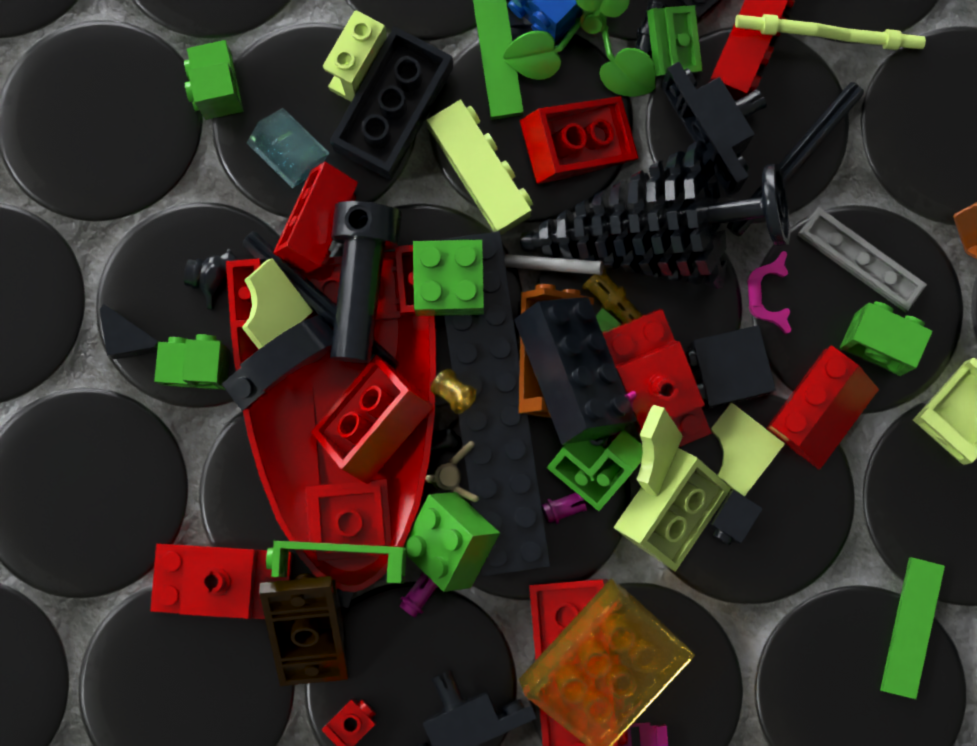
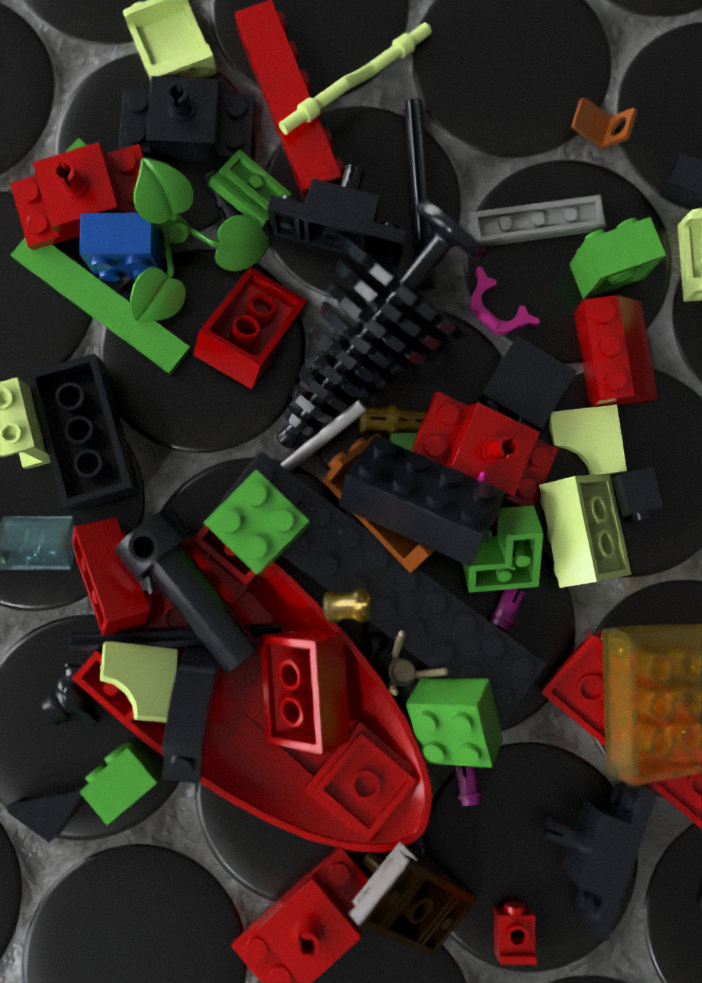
camera: 50 degrees left, 0 degrees up
bright green panel [266,541,407,583] -> none
yellowish green brick [427,99,533,235] -> none
yellowish green tile [637,405,683,497] -> none

